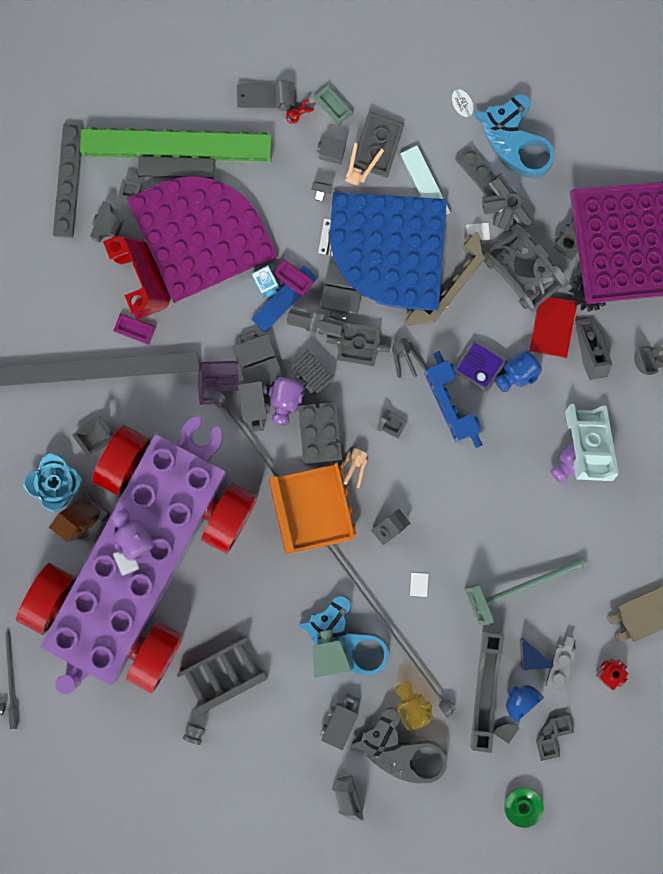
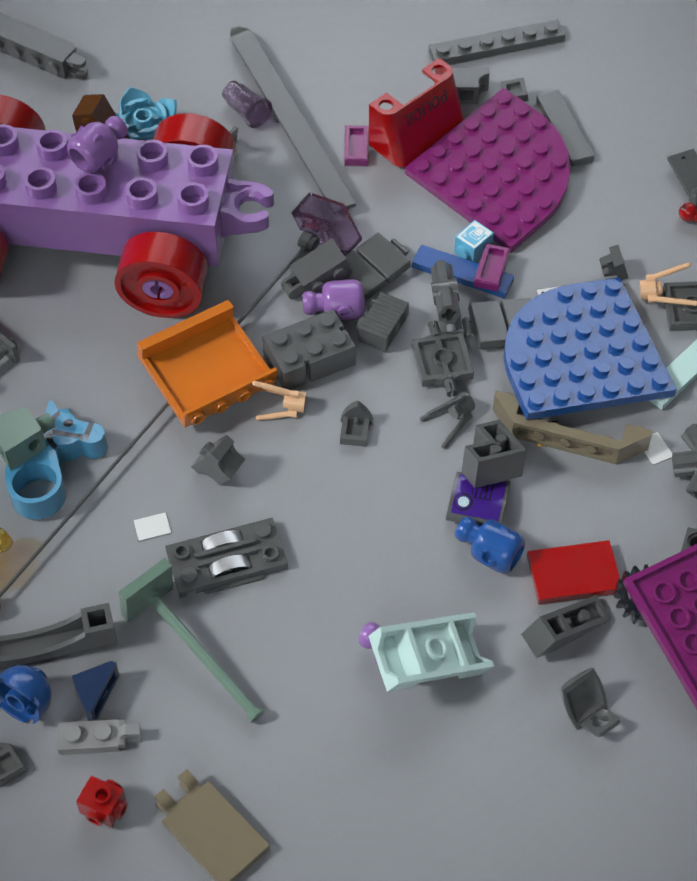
camera: 70 degrees right, 30 degrees down
bright green brick [80,127,272,162] -> none
white sticker [113,552,139,575] -> none
dark grey brick [317,136,346,165] -> none
blue brick [424,351,483,448] -> none
dark grey fence [482,223,569,312] -> none
none -> dark grey piece [165,517,288,598]
none -> clear purple plant [222,81,272,128]
none -> dark grey brick [462,420,527,488]

